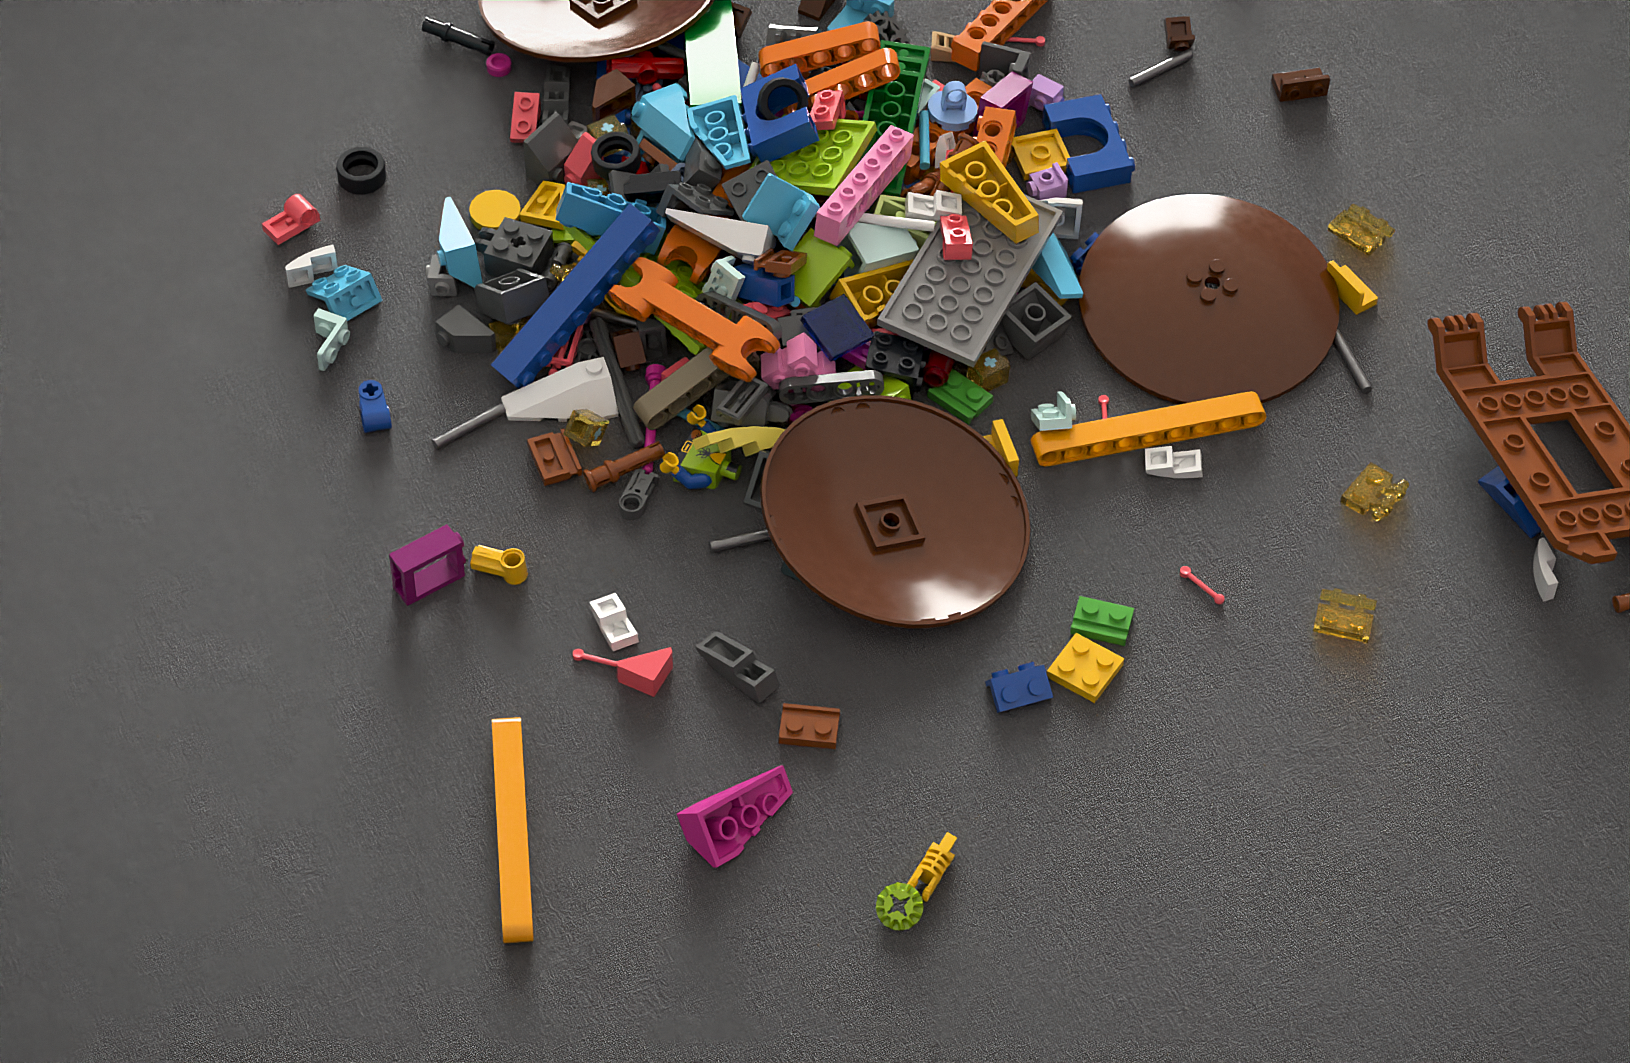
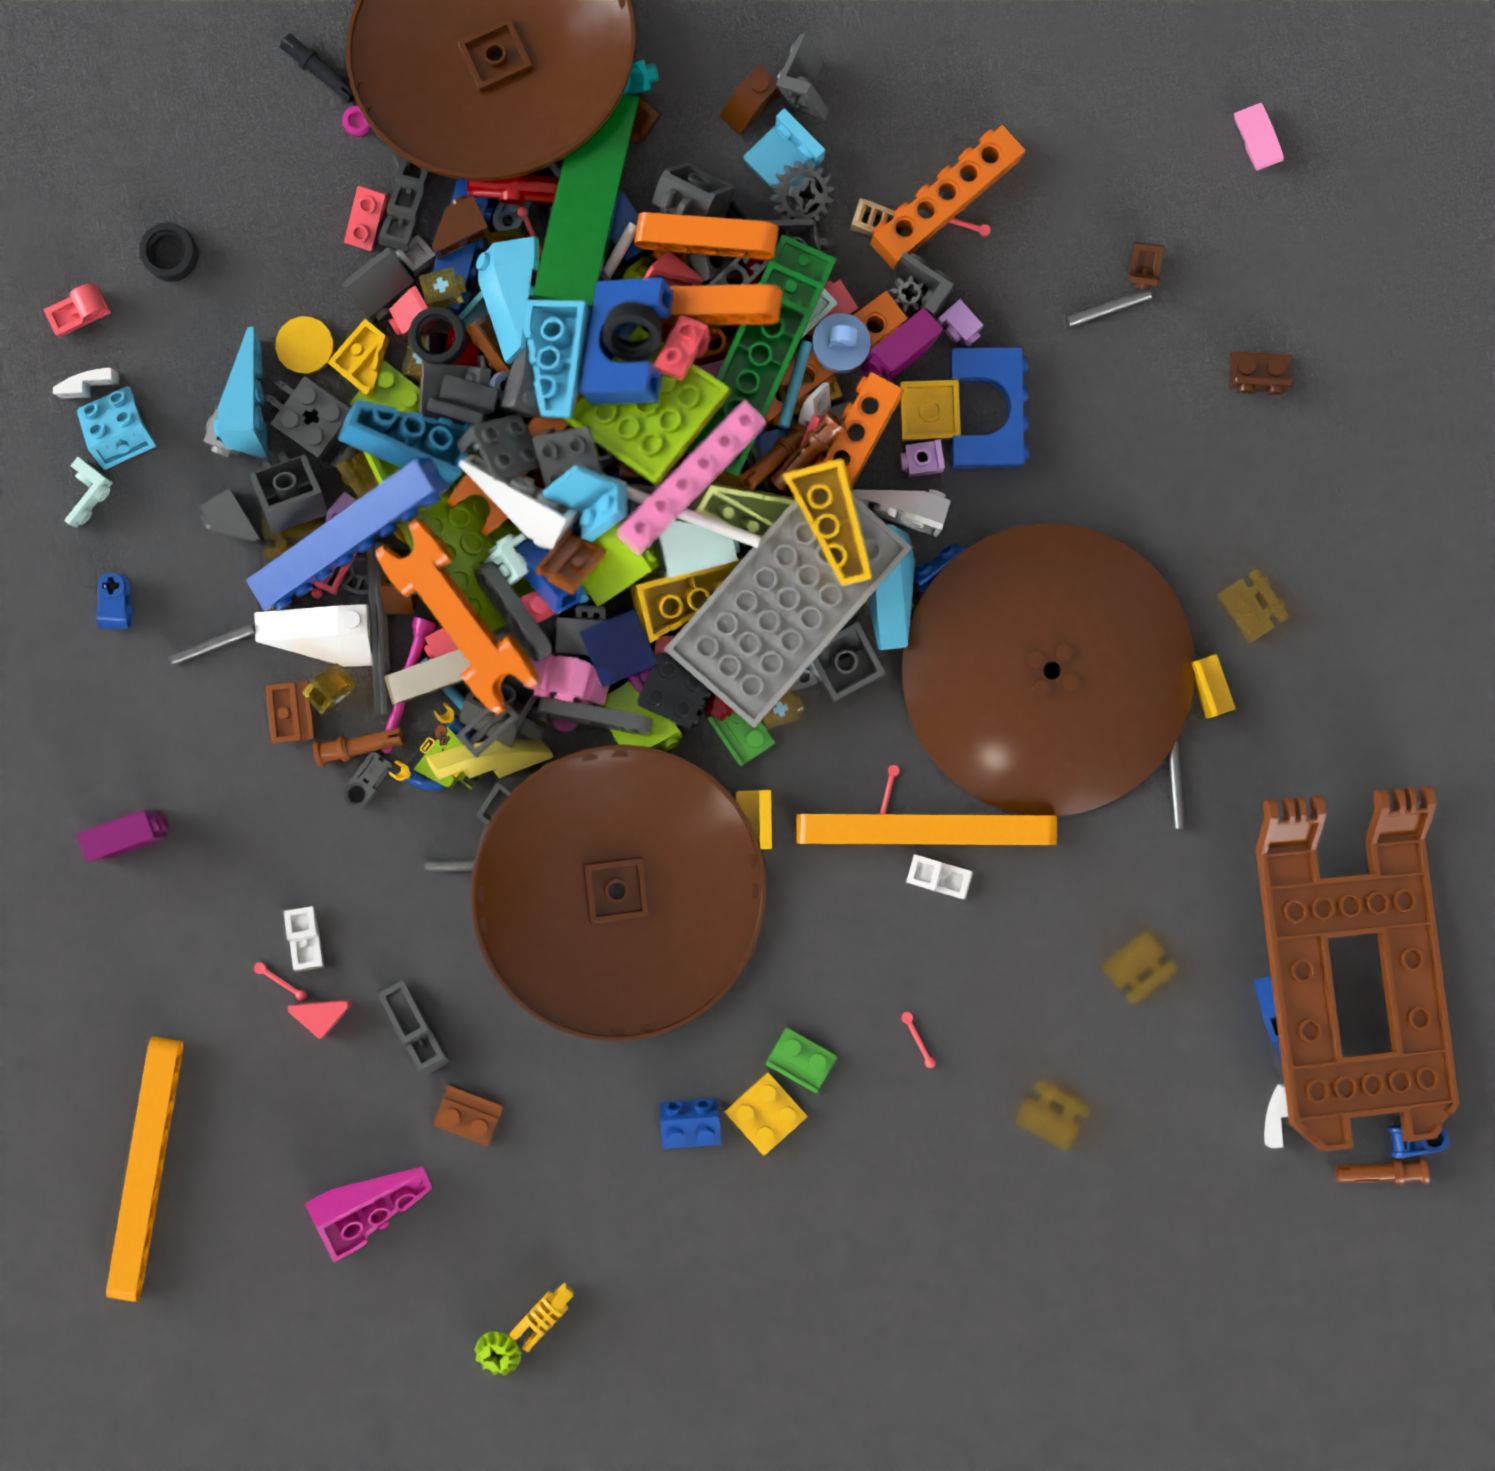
camera: 15 degrees right, 35 degrees up
yellow piece [470,545,528,585] -> none
white slope [905,190,962,221] -> none
coral plate [940,214,973,260] -> none
light aqua bracket [1031,391,1076,431] -> none

